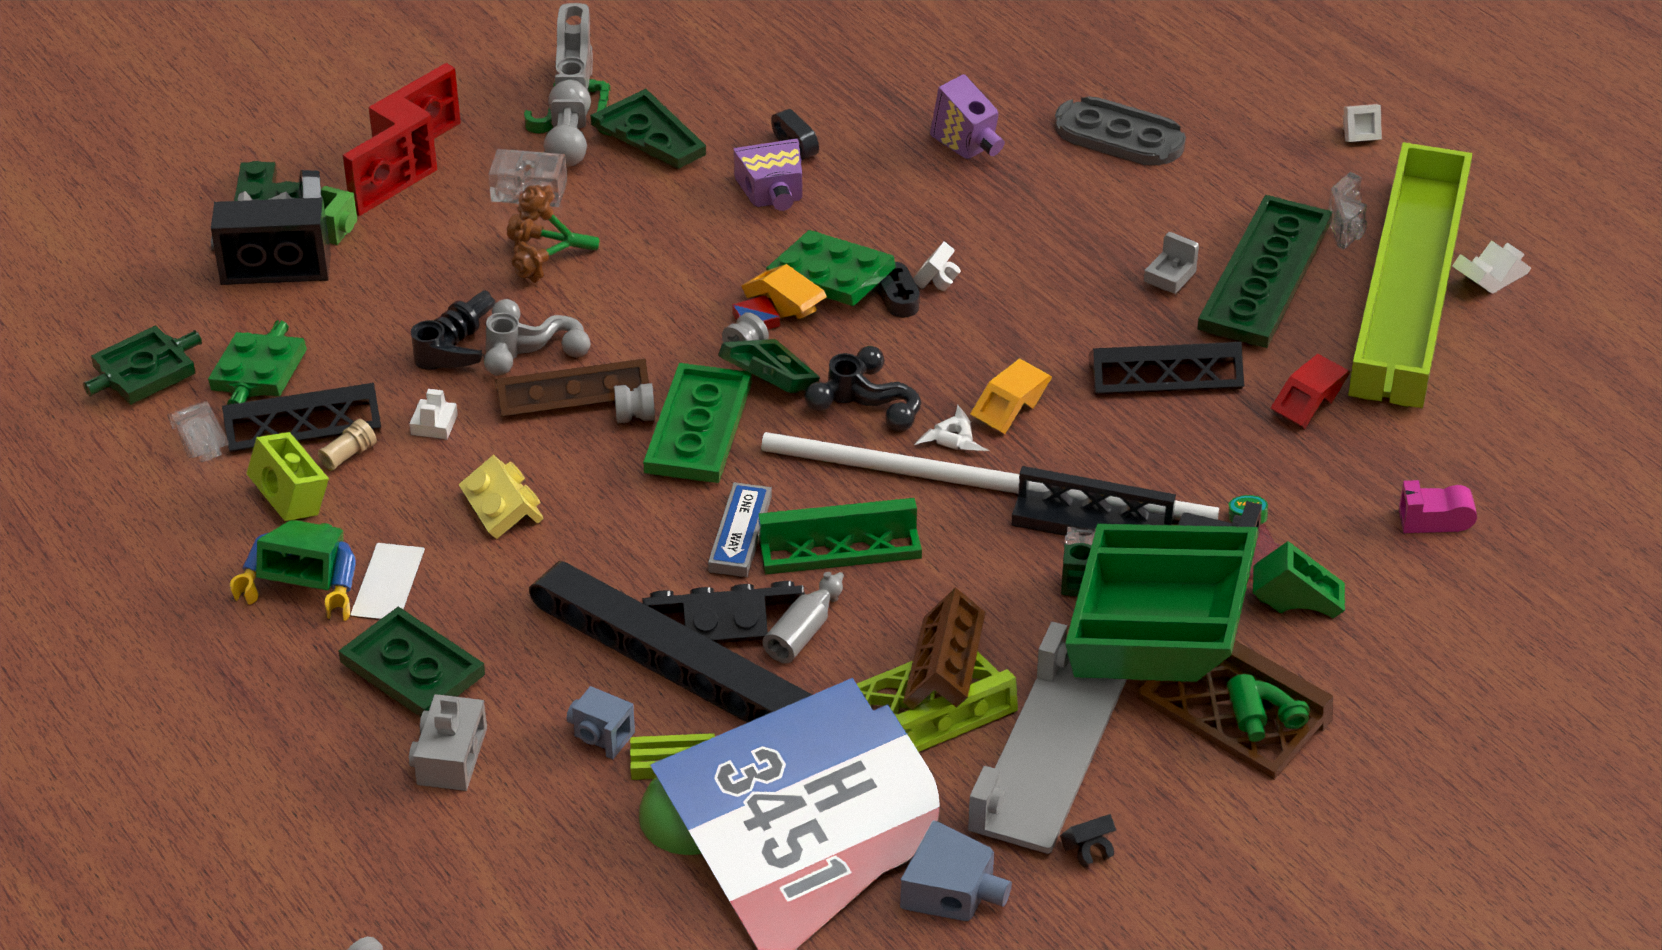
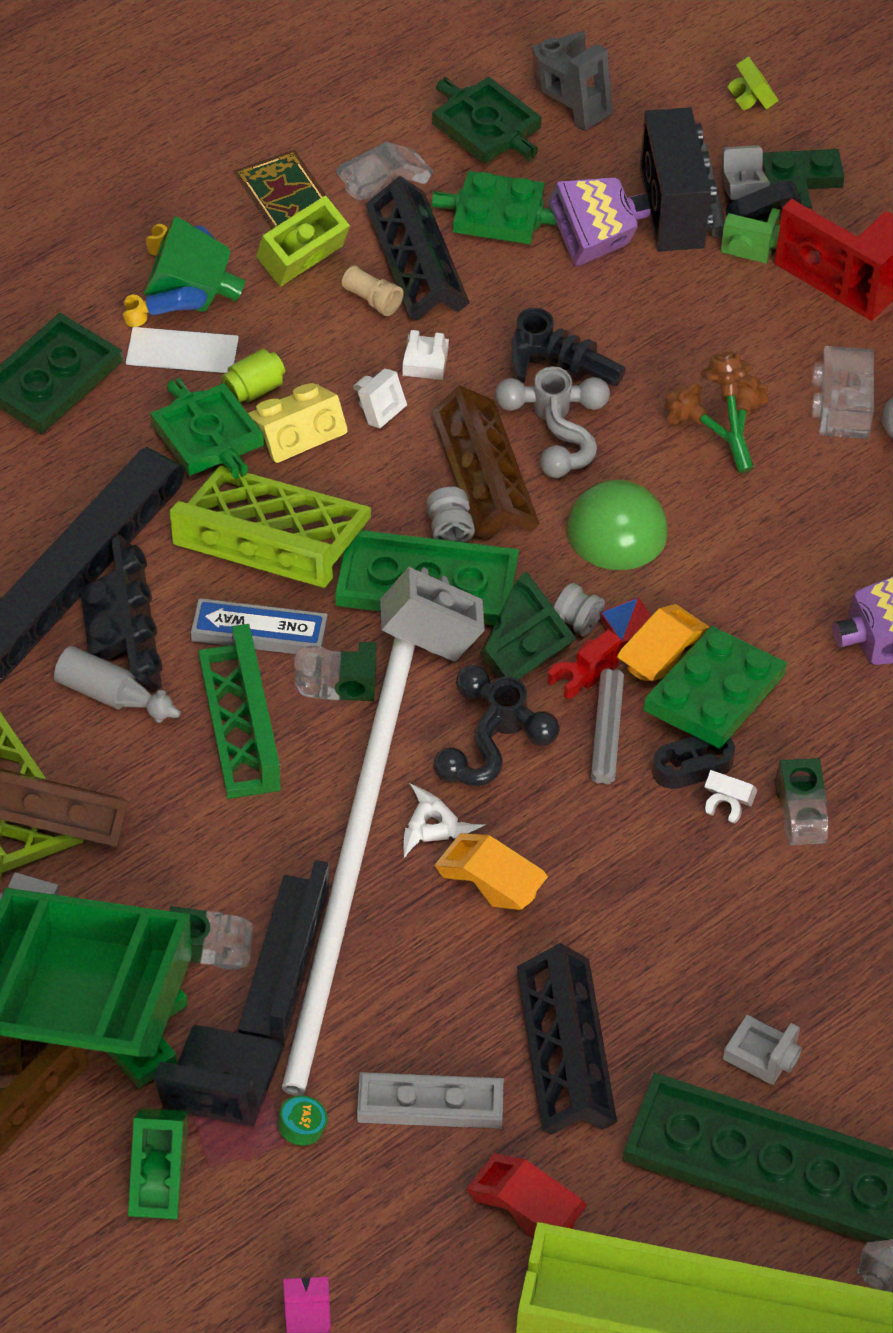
camera: 85 degrees right, 10 degrees up
none -> green plate [150,378,264,479]
none -> lime fence [170,465,371,588]
none -> lime brick [221,348,285,403]
none -> sticker [233,149,329,229]
none -> leg [294,642,377,701]
none -> white tile [353,368,407,428]
none -> light grey tile [357,1072,504,1129]
none -> light grey brick [380,567,484,662]
none -> dark grey tile [531,31,613,131]
none -> red plate [547,629,621,699]
none -> medium lavender torso [548,177,650,267]
none -> bright green piece [566,479,668,570]
none -> light grey axle [591,668,624,785]
none -> lime tile [727,56,779,110]
none -> leg [775,758,828,845]

